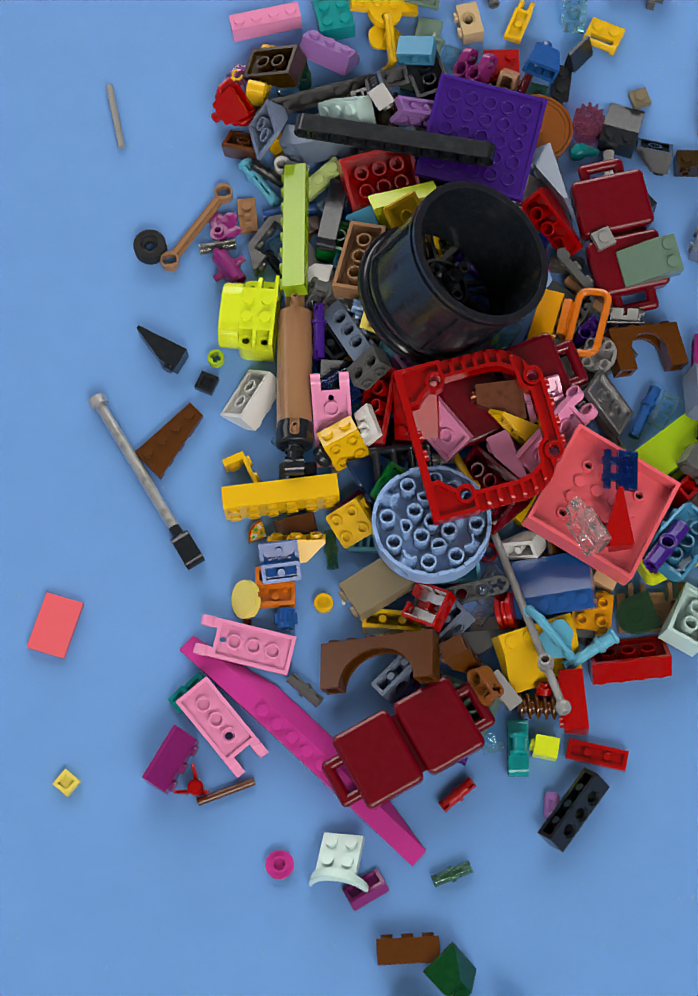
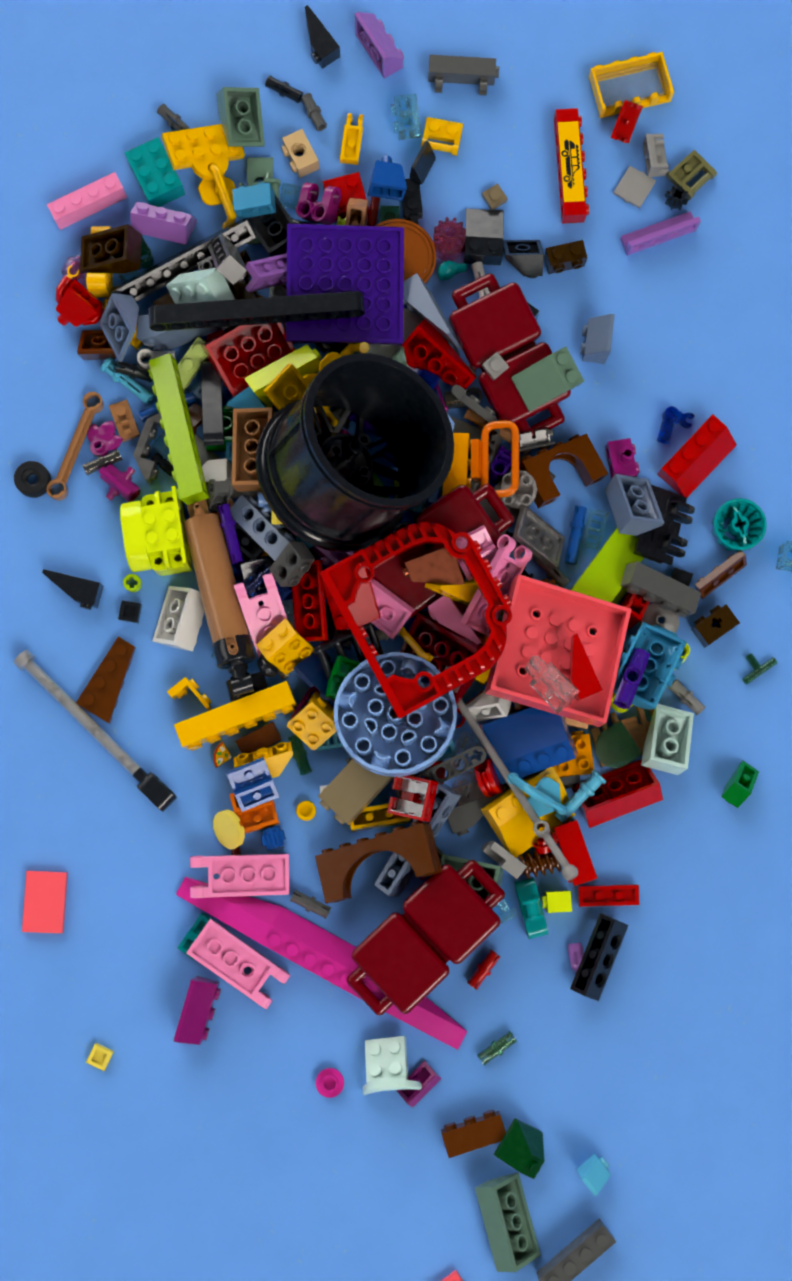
camera: 20 degrees left, 10 degrees up
red plant [173,763,209,797] -> none
reddish brown bar [196,777,256,806] -> none
white plate [353,403,383,446] -> none
reddish brown slope [439,633,484,673] -> none
dark orange piece [467,665,504,706] -> none
clear blue plate [601,449,638,492] -> none

